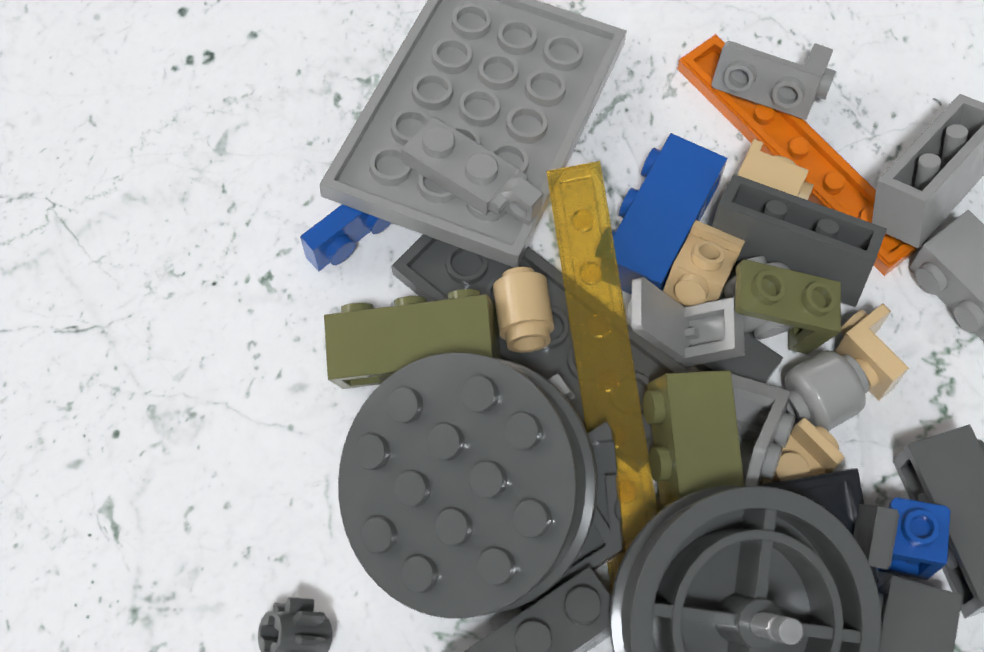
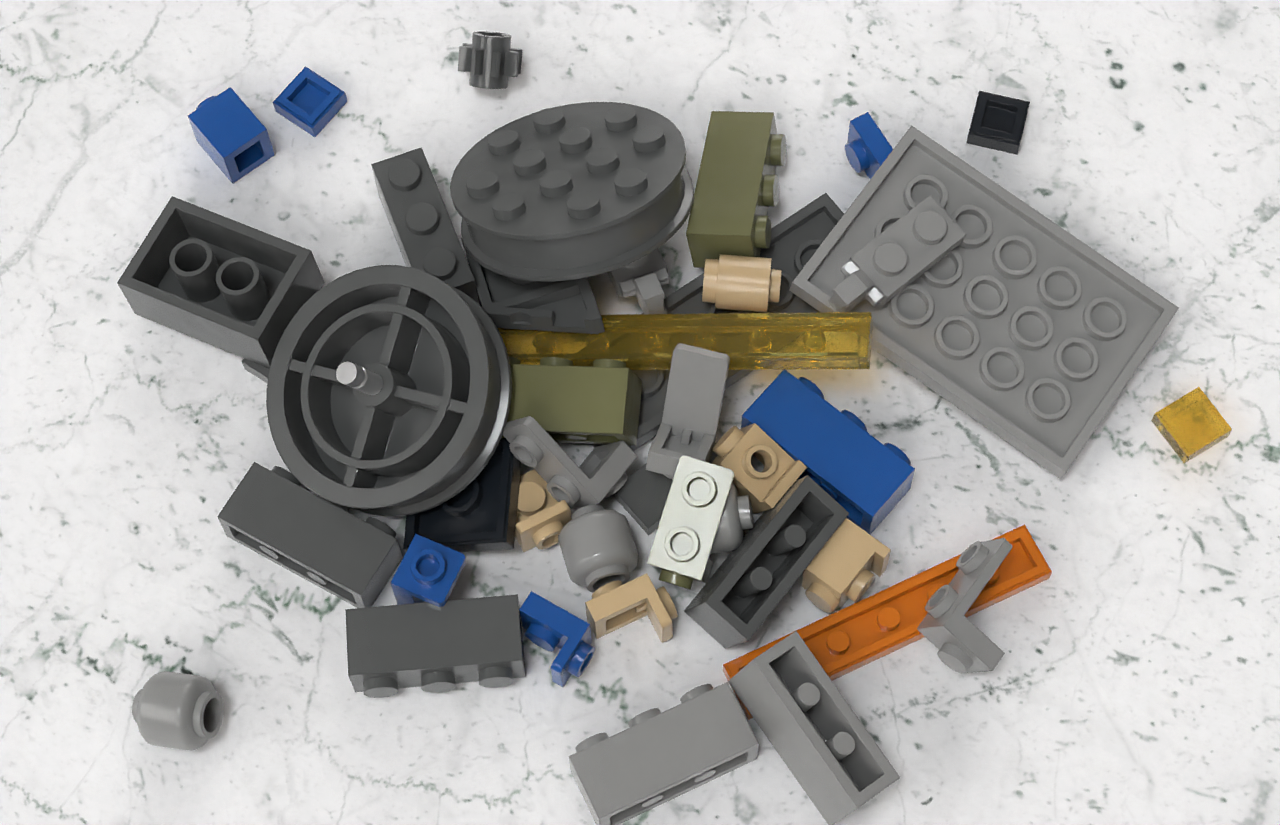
camera: 105 degrees right, 0 degrees up
dark grey tile [853,504,900,570] -> none
none -> blue bracket [519,591,595,687]
none -> black tile [966,91,1030,155]

